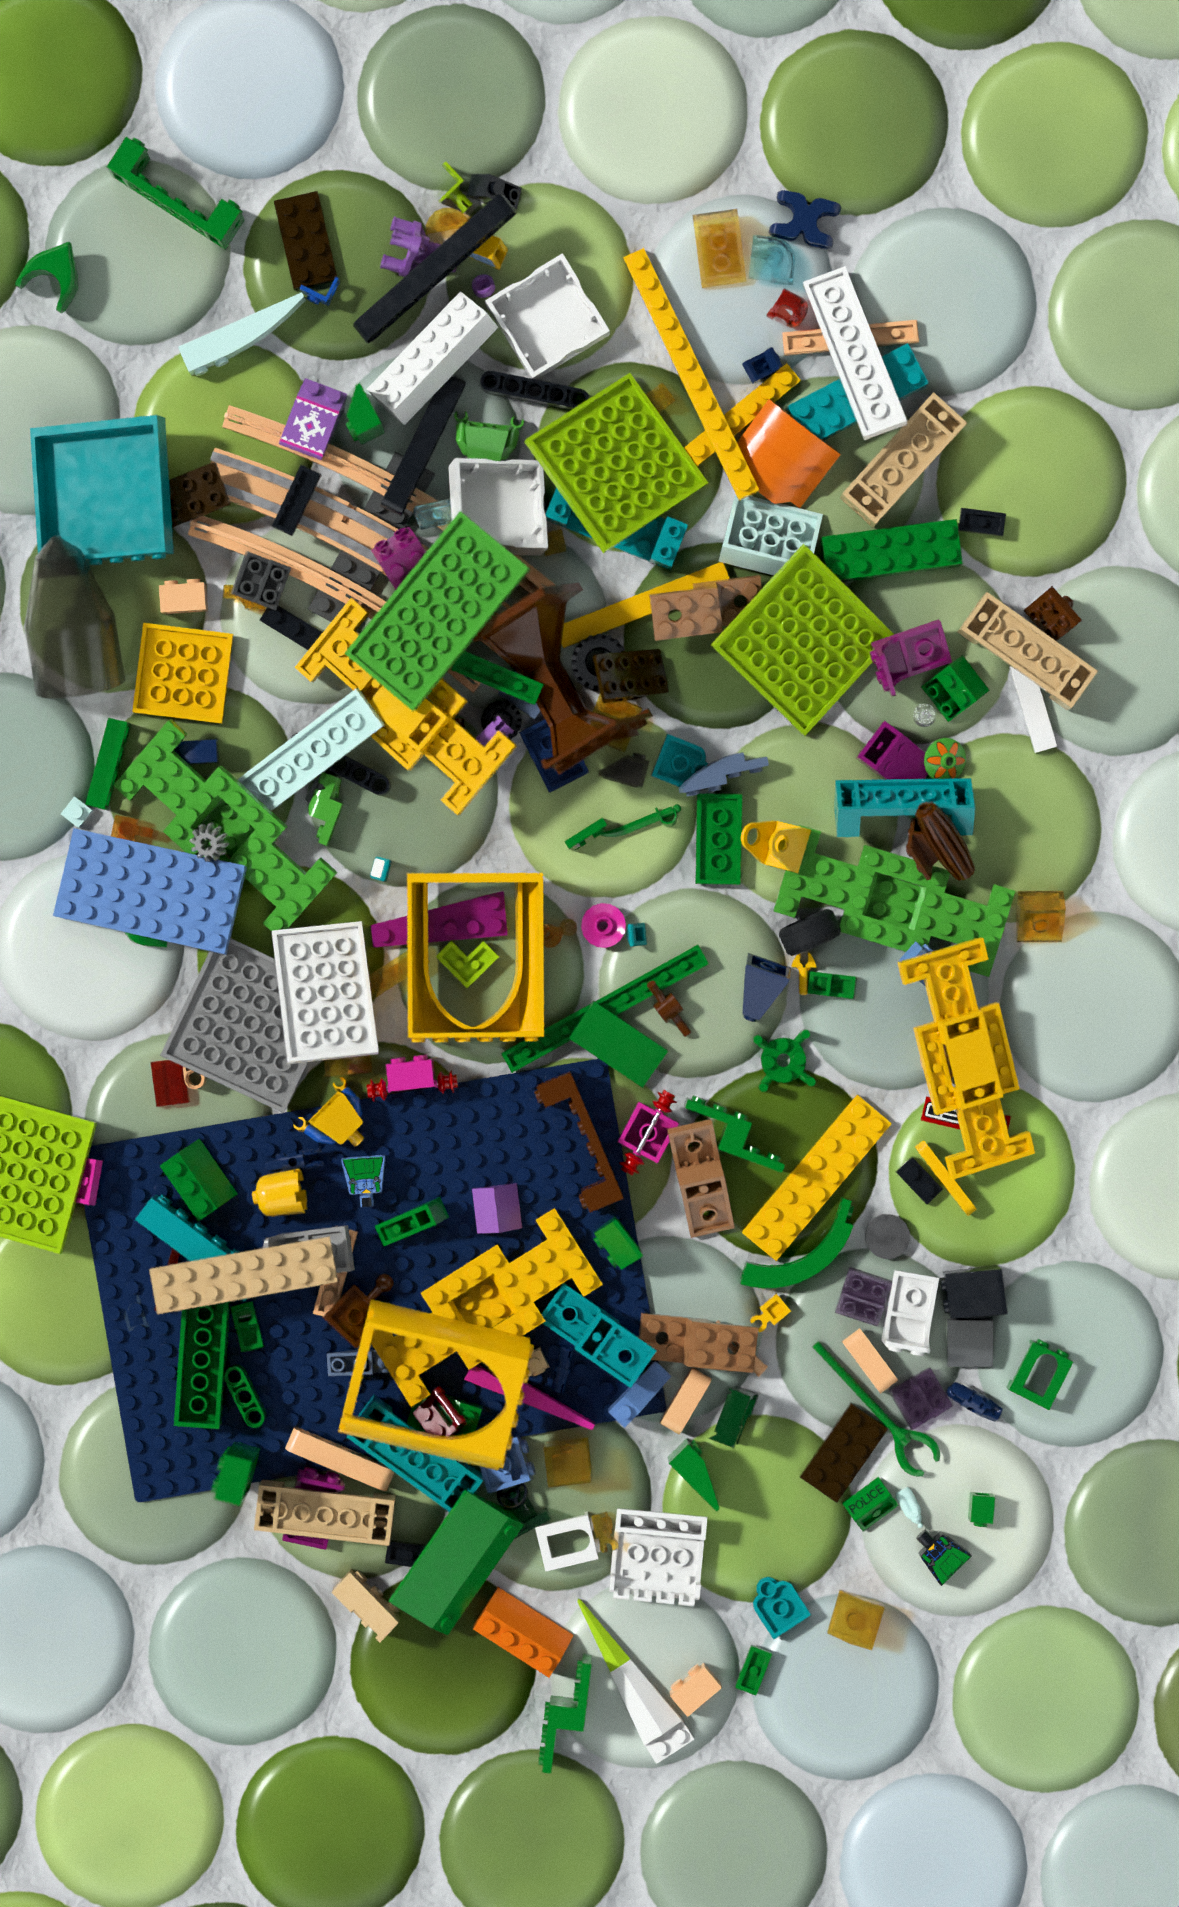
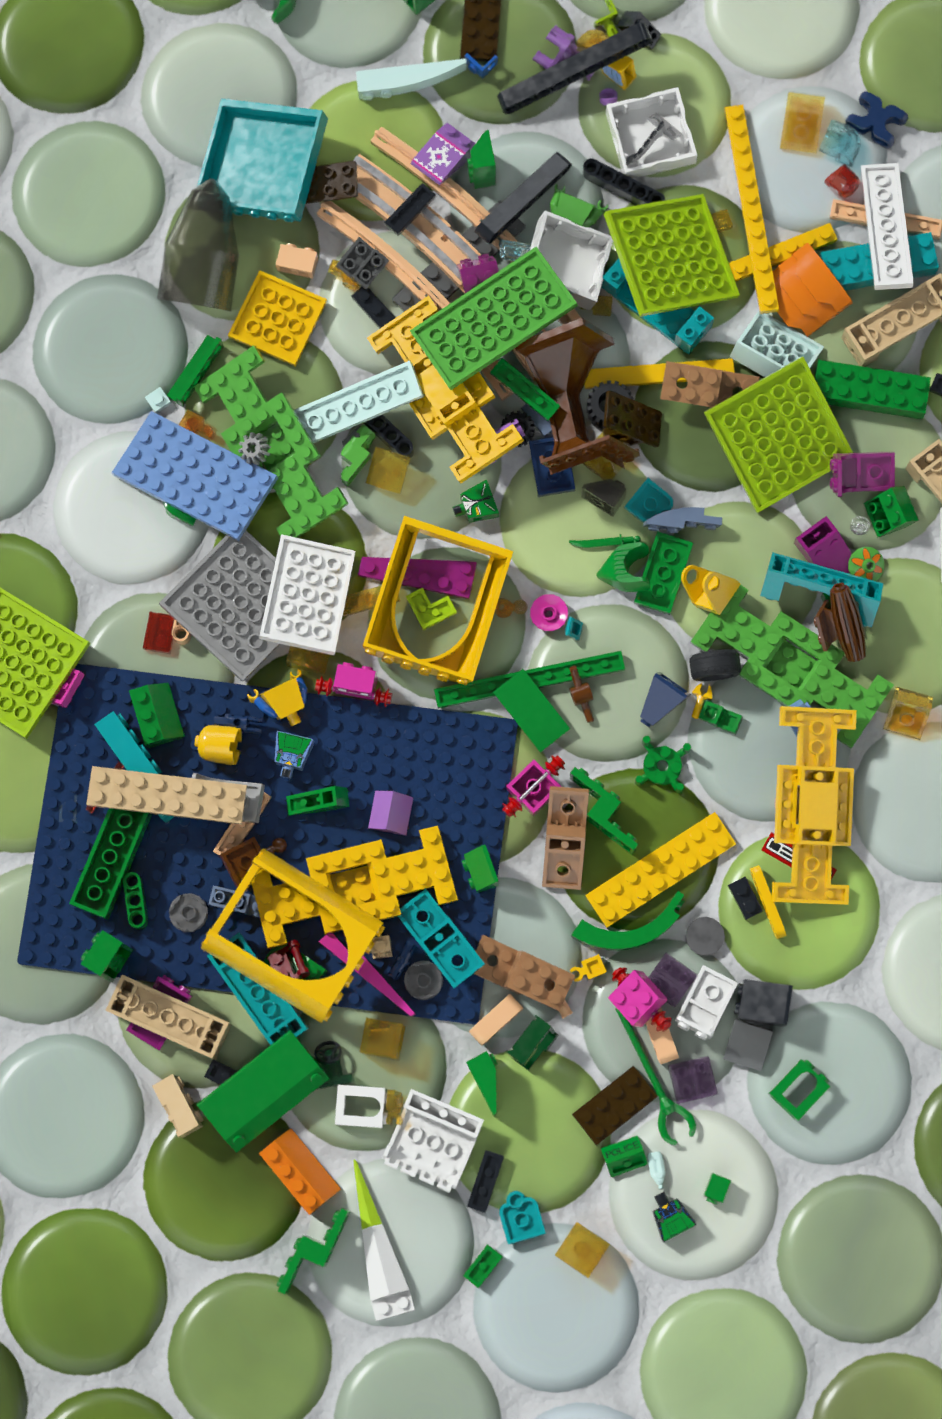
camera: 25 degrees right, 10 degrees down
dark blue slope [174,739,219,765] -> none
green slope [231,1301,264,1353] -> none
light nougat beam [285,1427,395,1491] -> none
white brick [367,291,498,425] -> none
slope [370,856,392,882] -> none
medium blue plate [480,1436,536,1493] -> none
reddish brown plate [534,1071,623,1212] -> none
green piece [564,817,607,851] -> none
medium blue slope [608,1360,671,1428] -> none
light nougat brick [670,1663,722,1717] -> none
dark blue bracket [742,347,782,384] -> none
dark blue hinge [946,1382,1003,1422] -> none
none -> flat silver tile [169,893,208,932]
none -> clear yellow slope [366,447,411,494]
none -> flat silver tile [404,961,443,1000]
none -> green torso [452,480,499,523]
none -> black plate [467,1150,504,1213]
none -> green animal [596,542,650,592]
none -> dark pink brick [608,967,672,1032]
none -> light grey piece [626,113,682,165]

